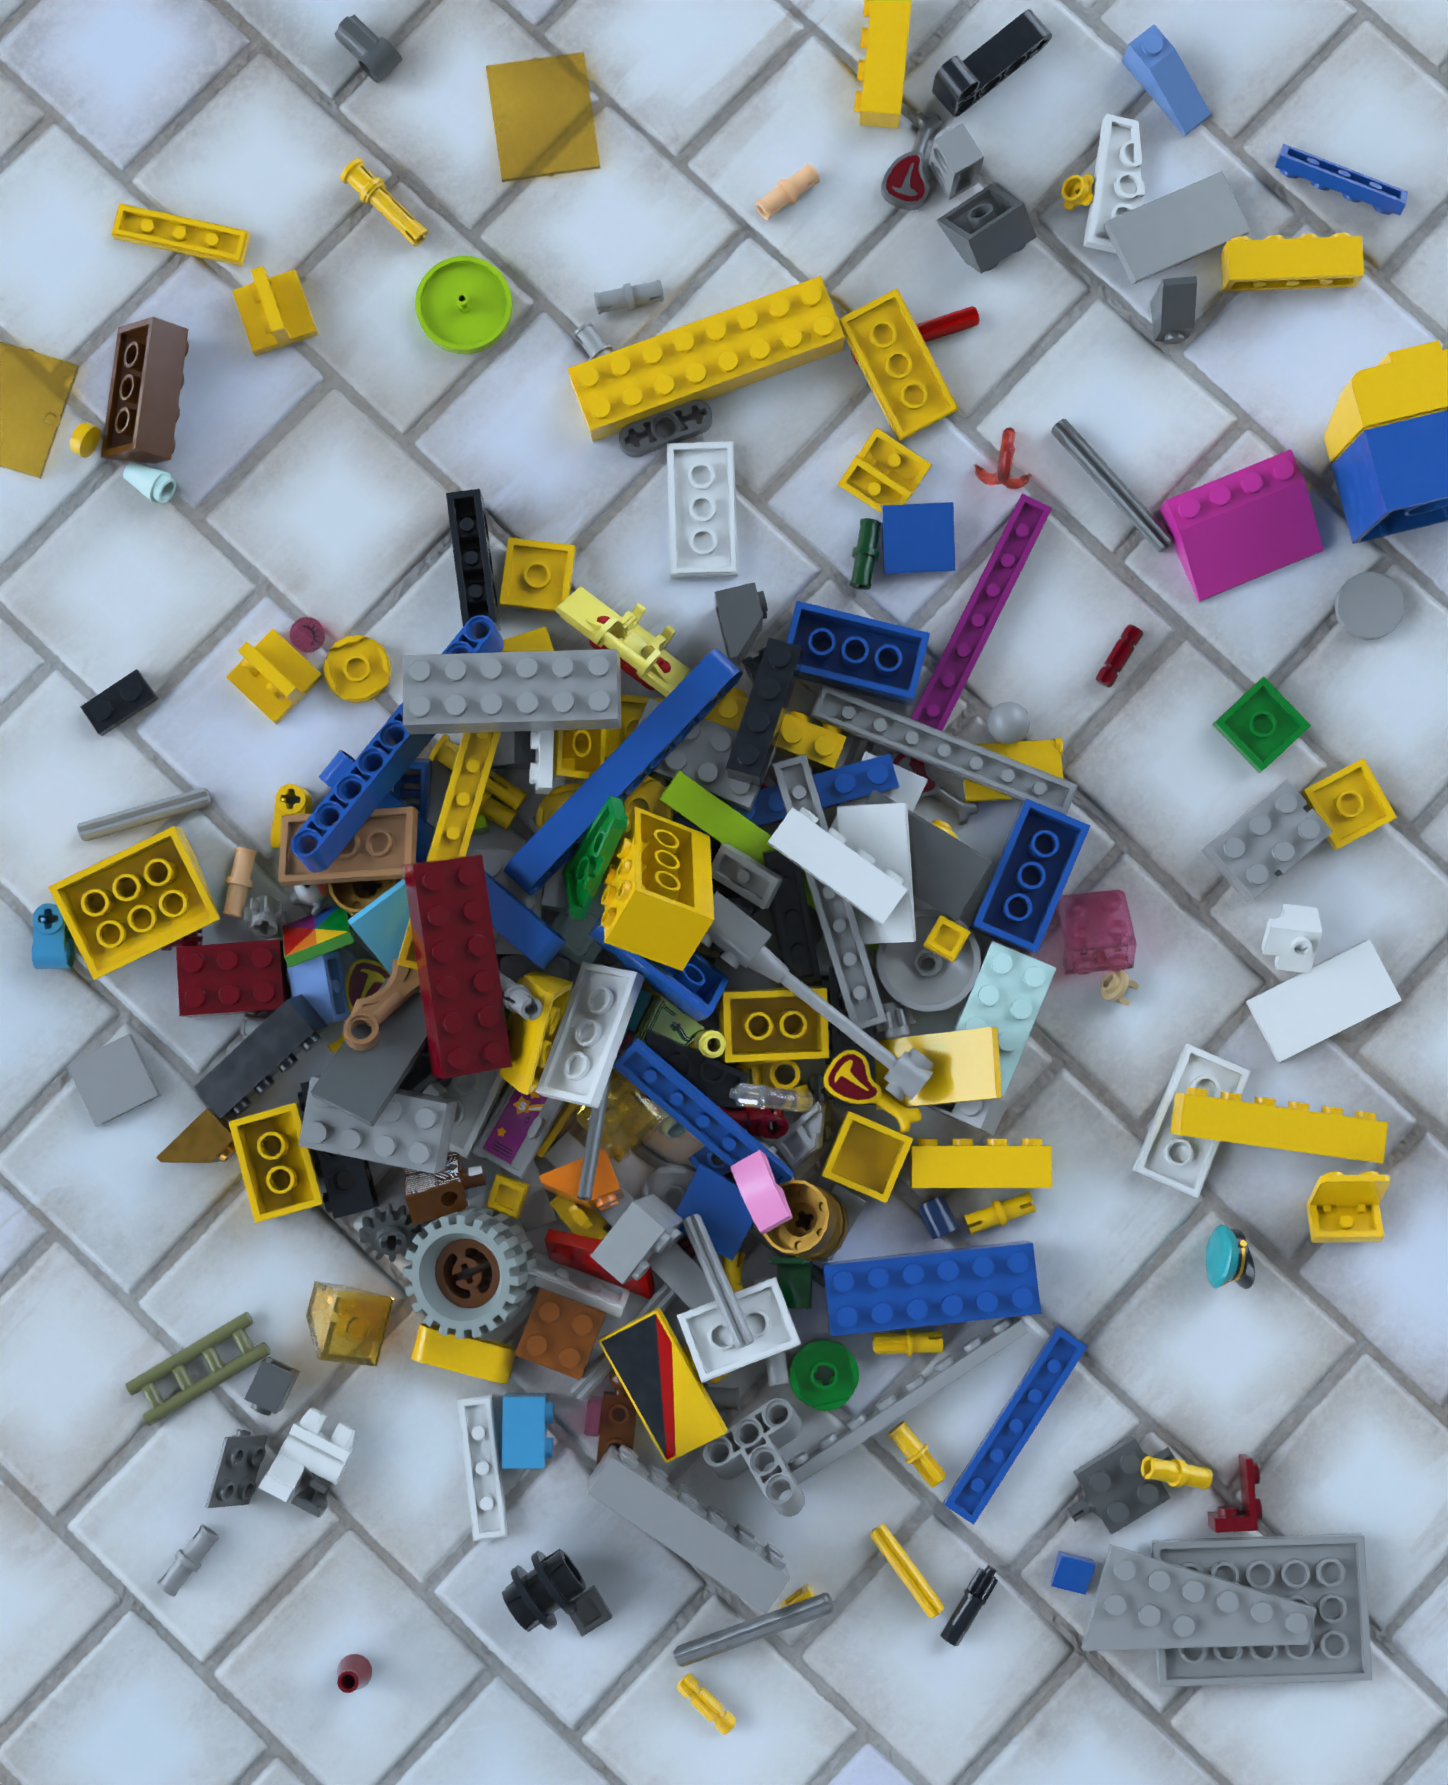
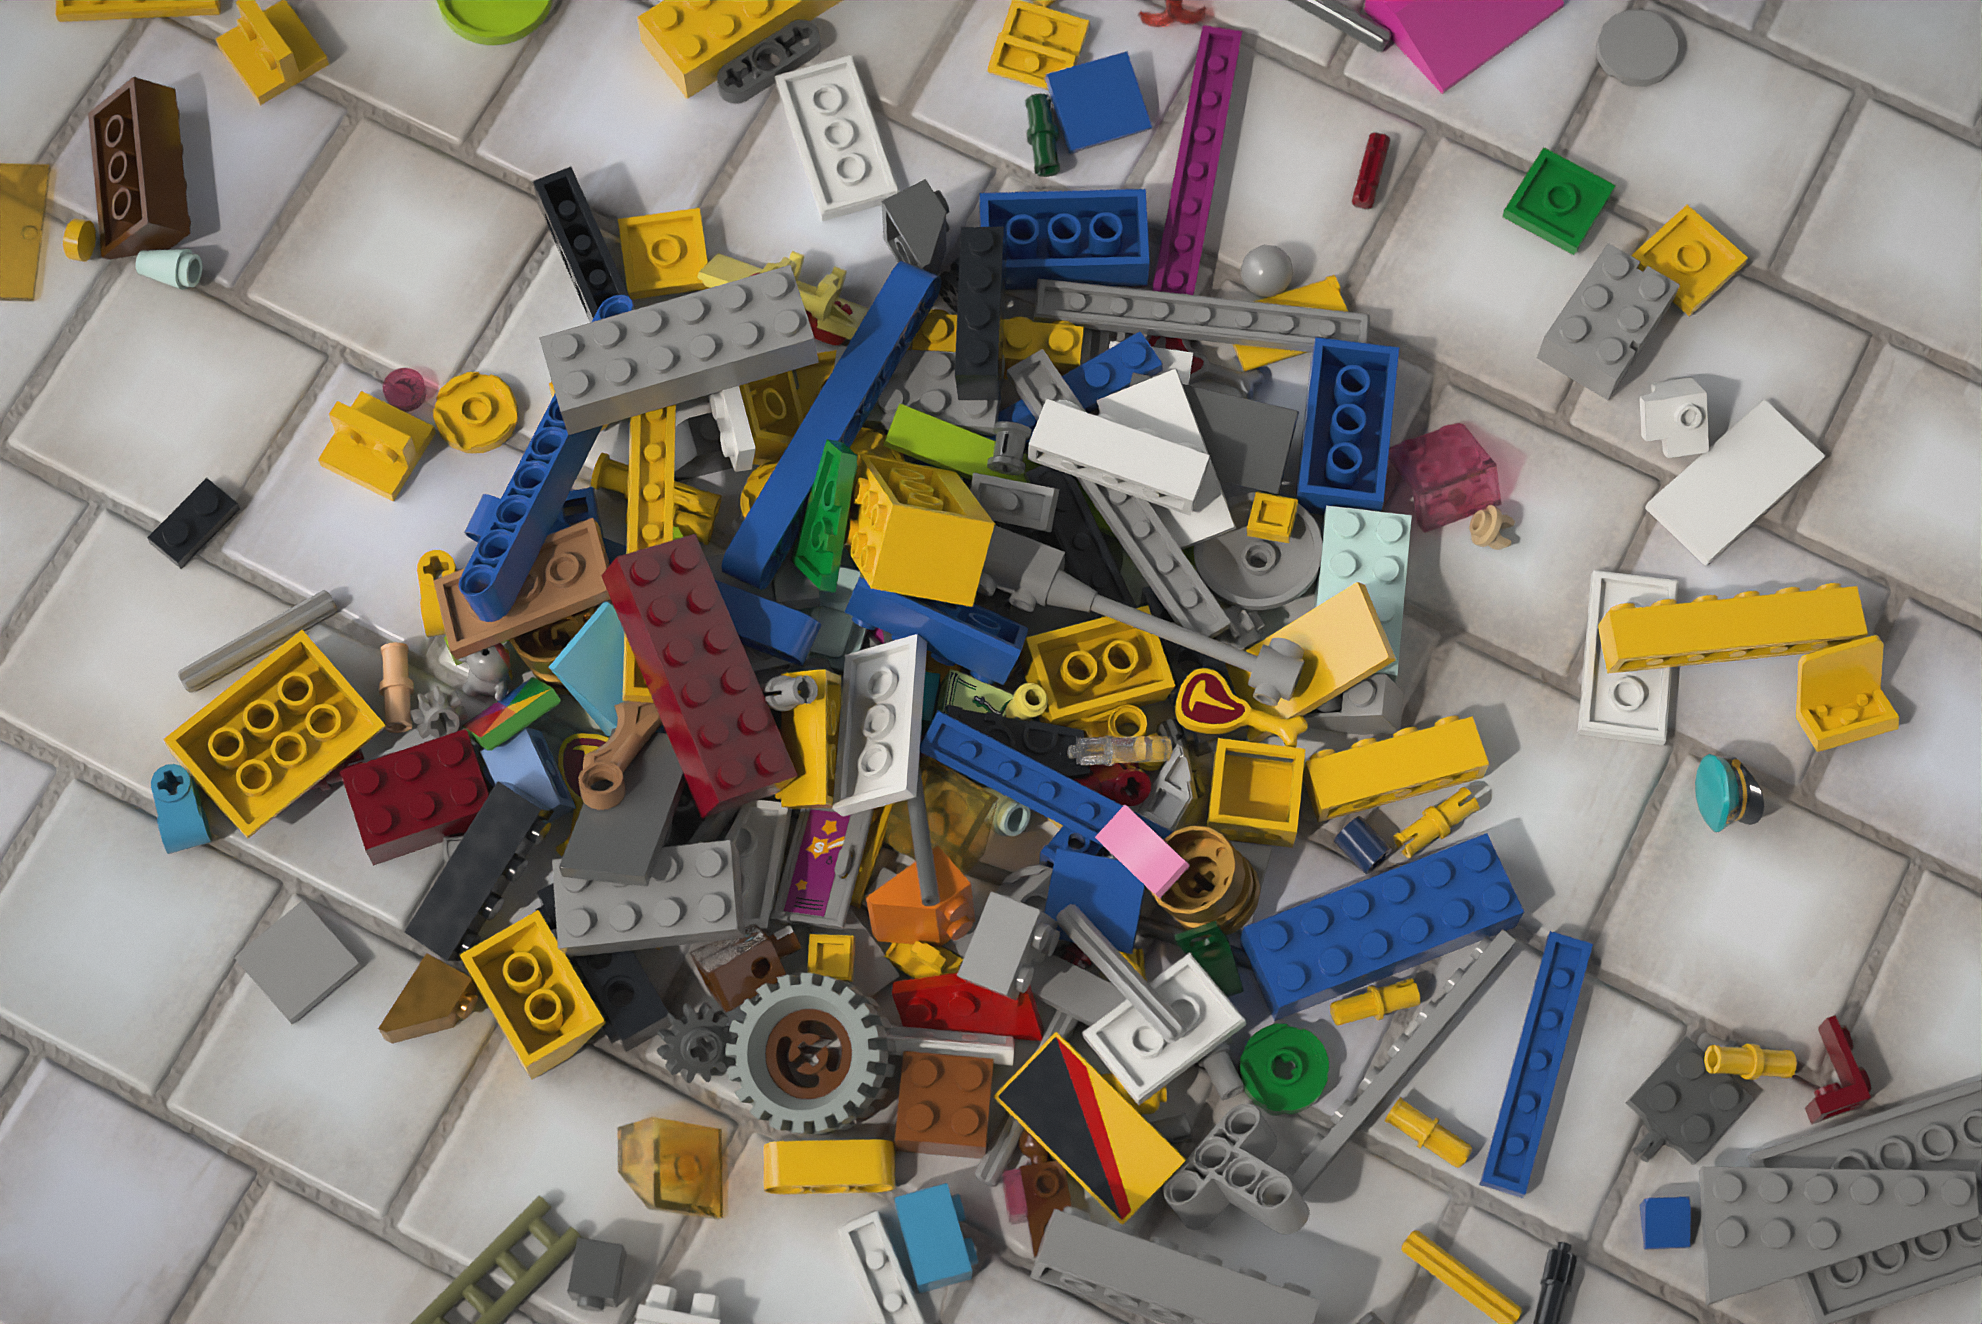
camera: 20 degrees left, 15 degrees down
none -> dark grey bush [987,422,1032,475]

